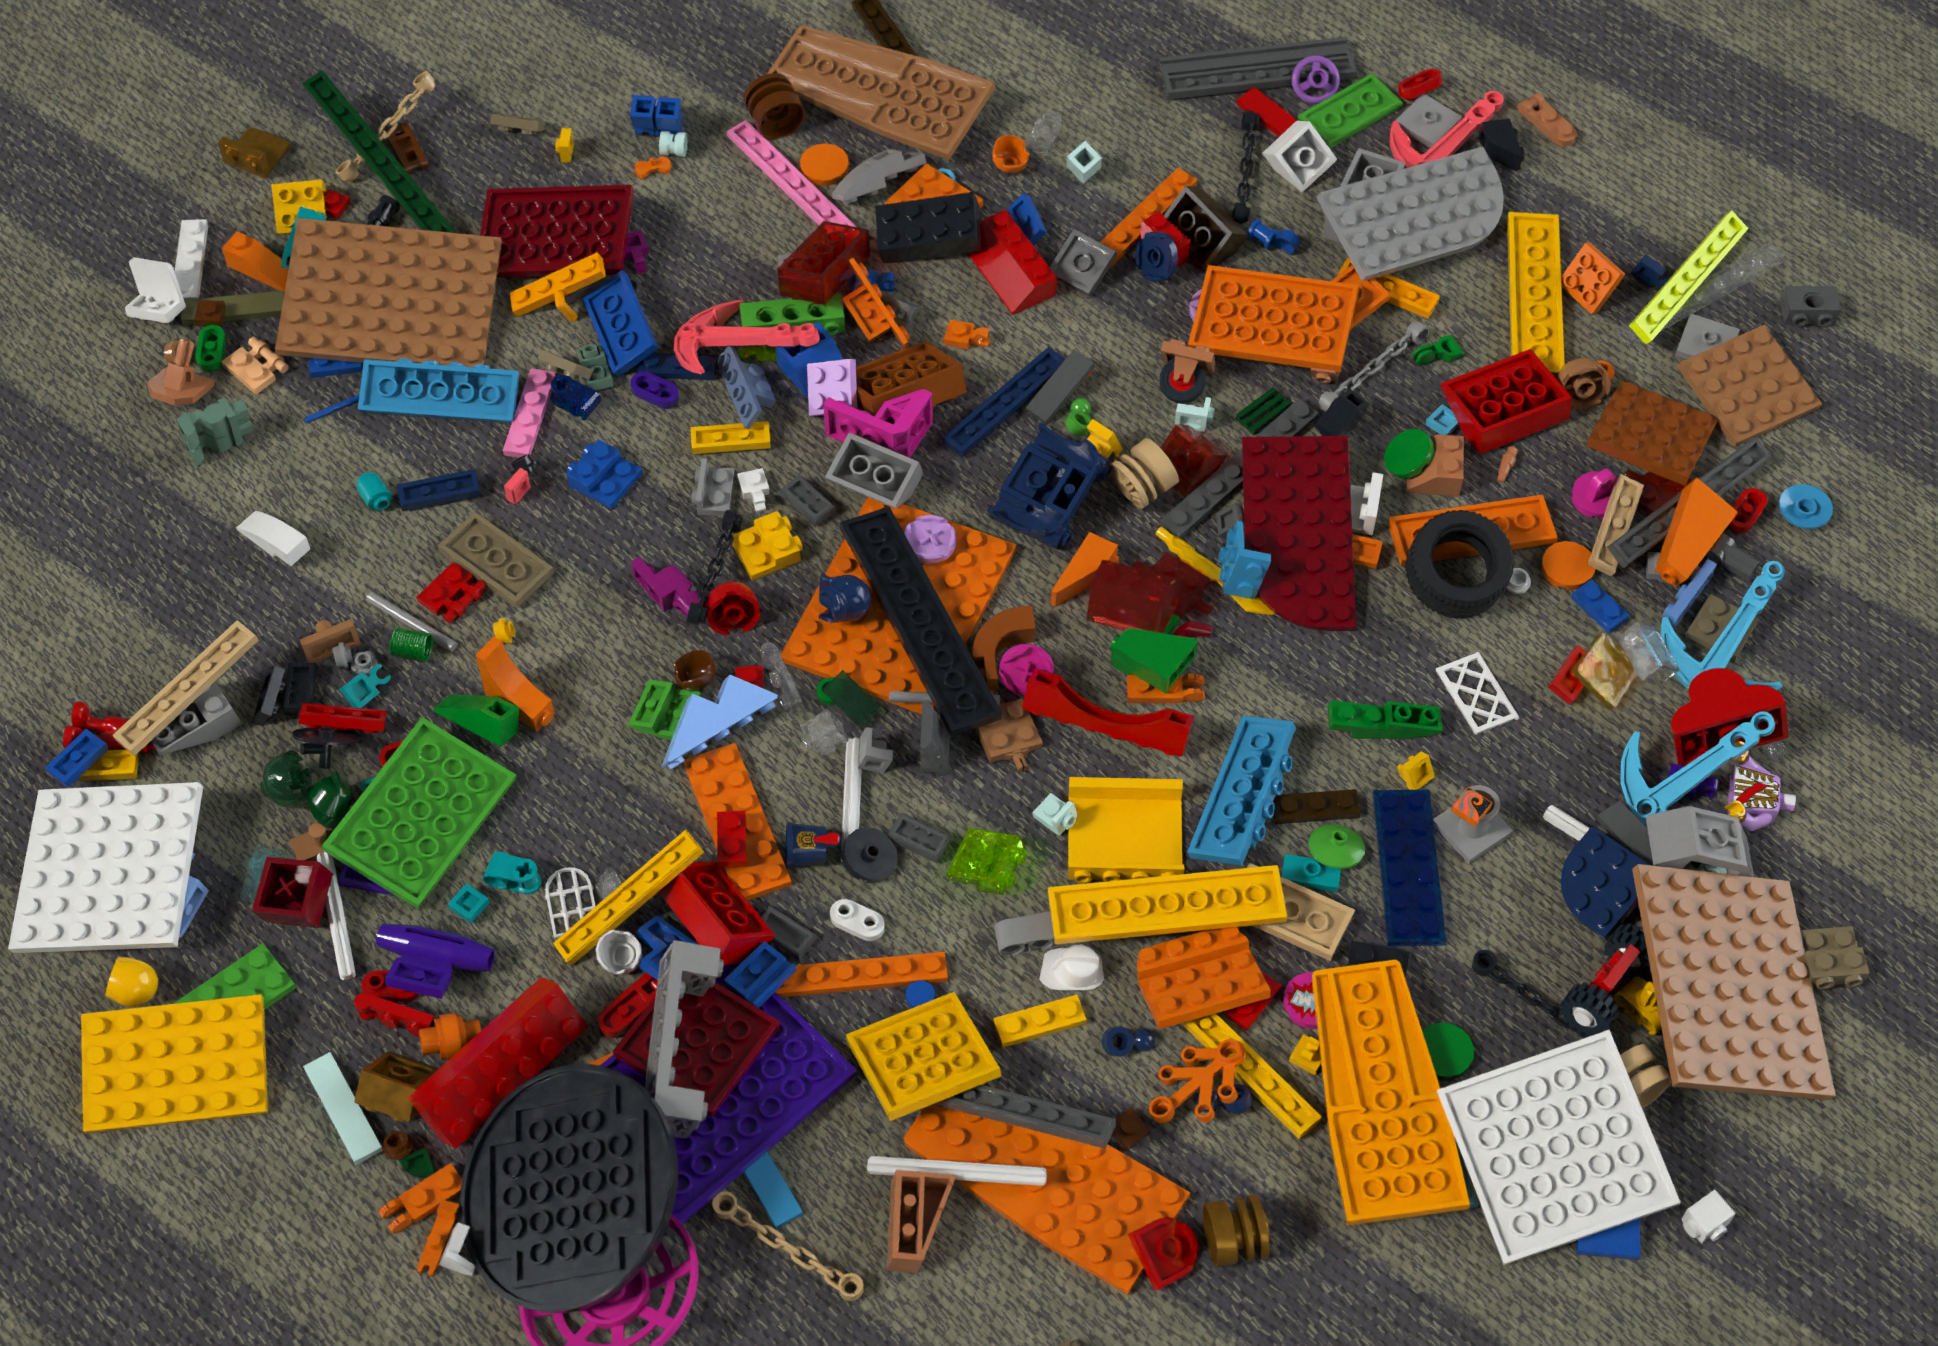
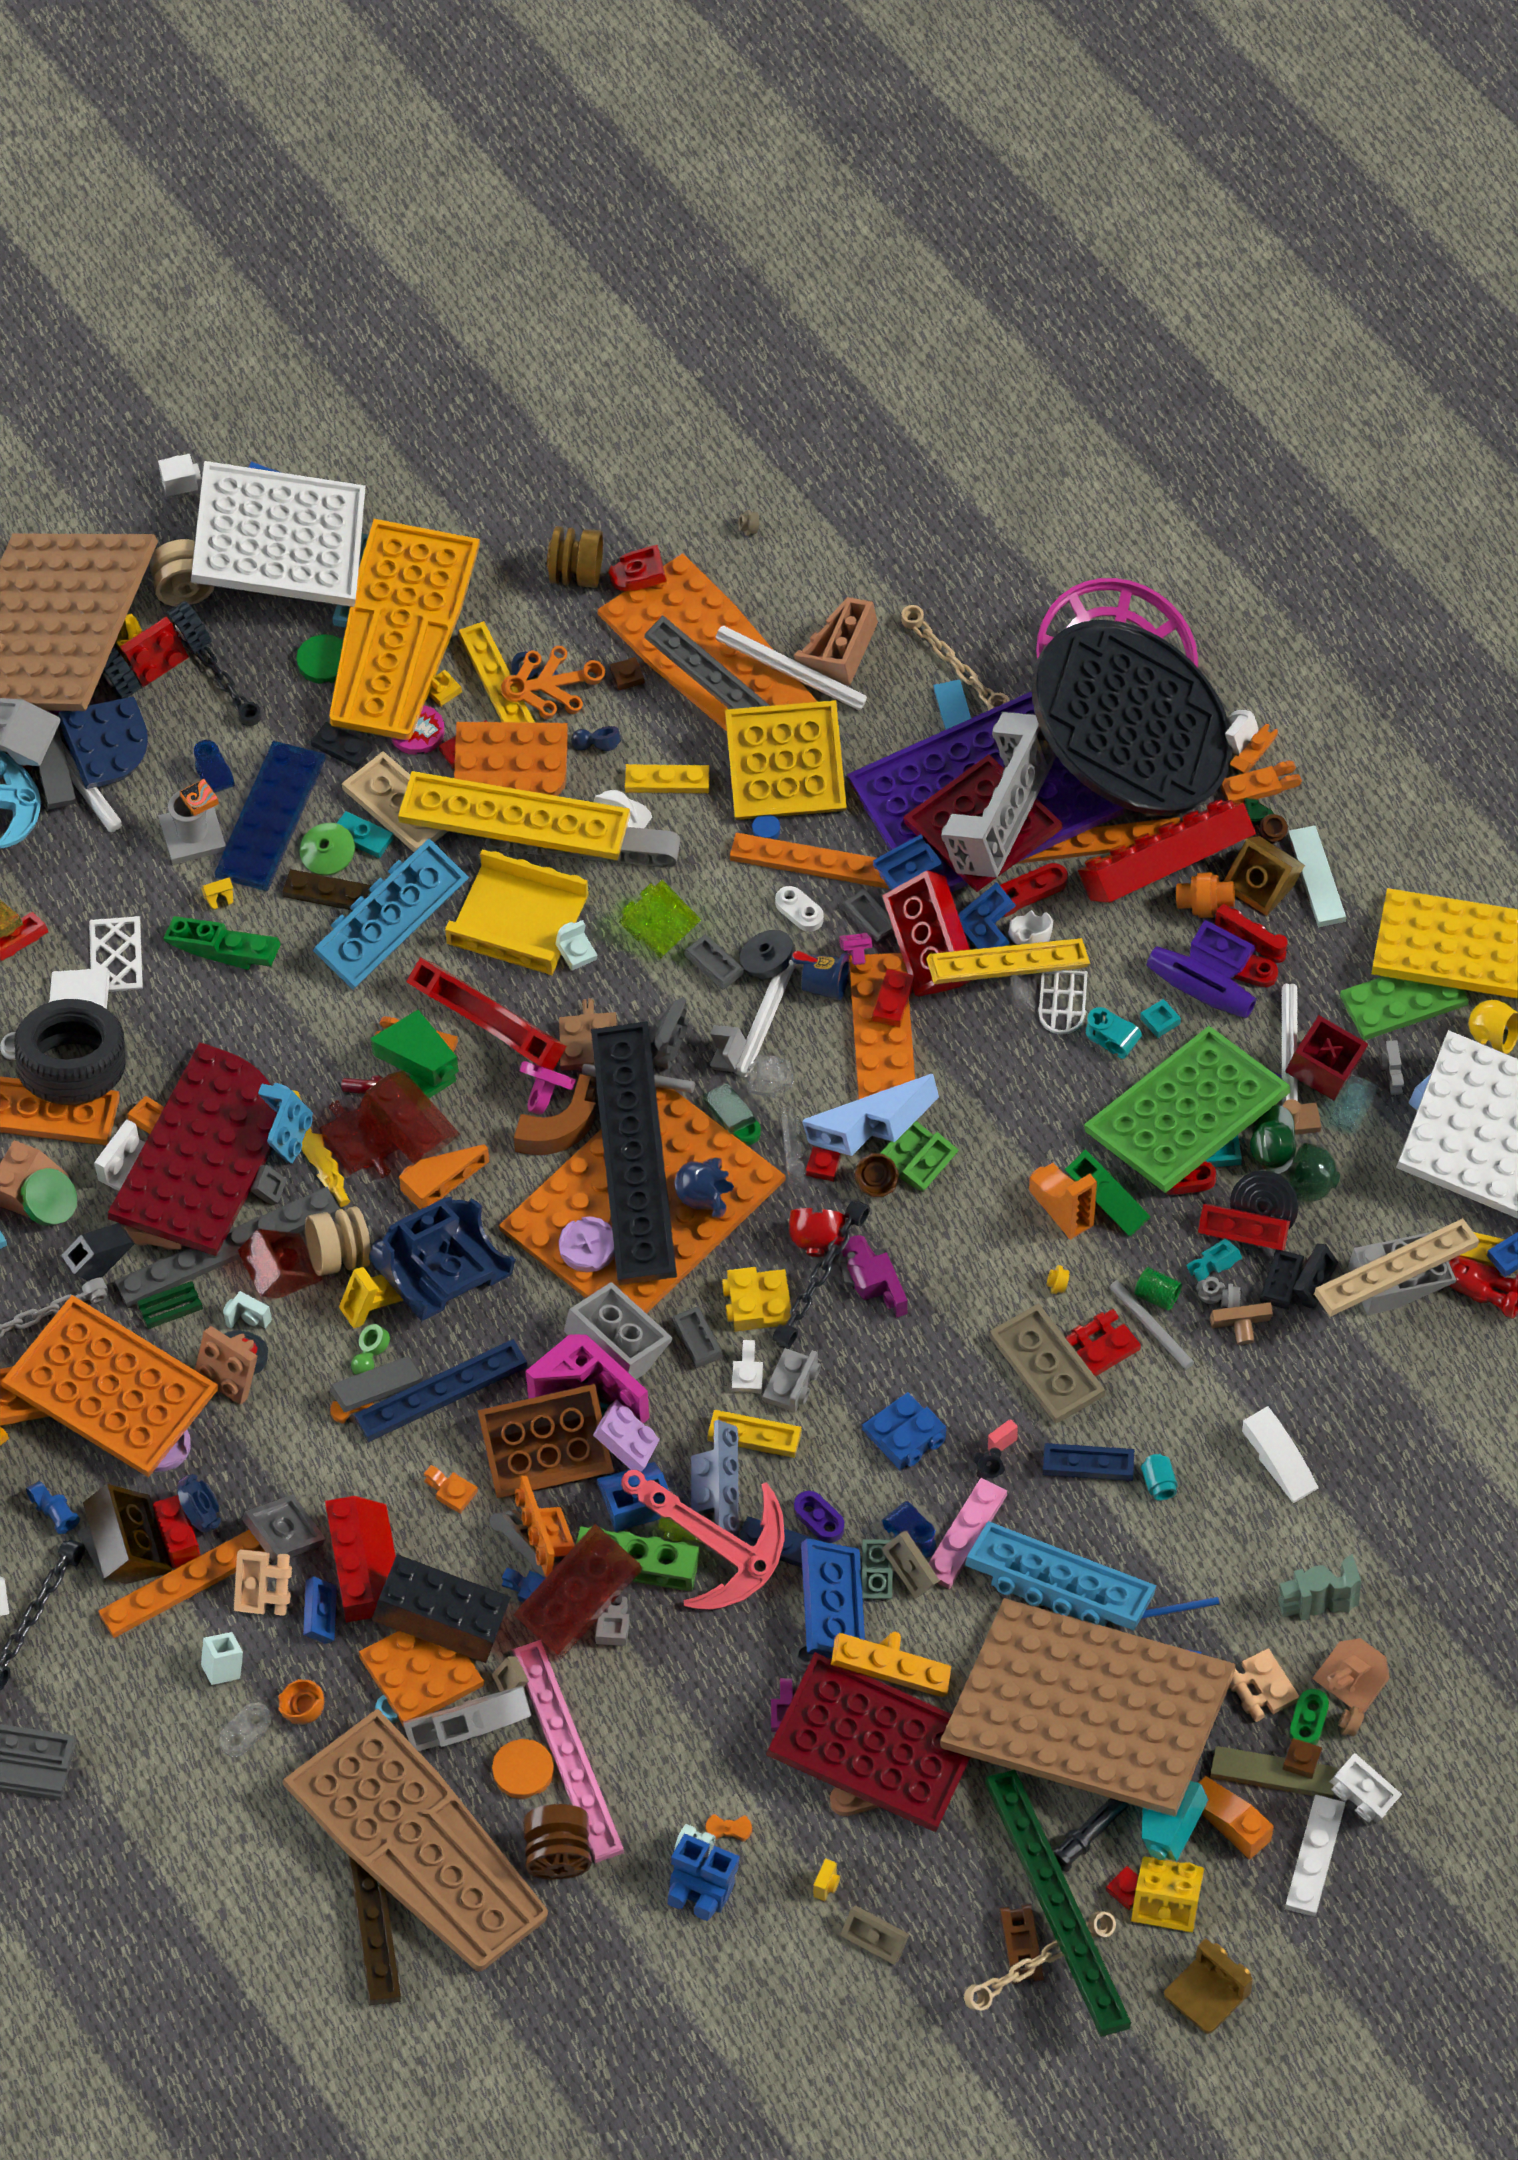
camera: 160 degrees left, 0 degrees up
none -> white tile [49,968,110,1009]
none -> clear blue piece [193,740,235,793]
none -> light nougat plate [234,1550,292,1615]
none -> dark tan plate [492,1656,529,1692]
none -> dark pink plate [839,933,872,965]
none -> light grey plate [1380,1040,1404,1095]

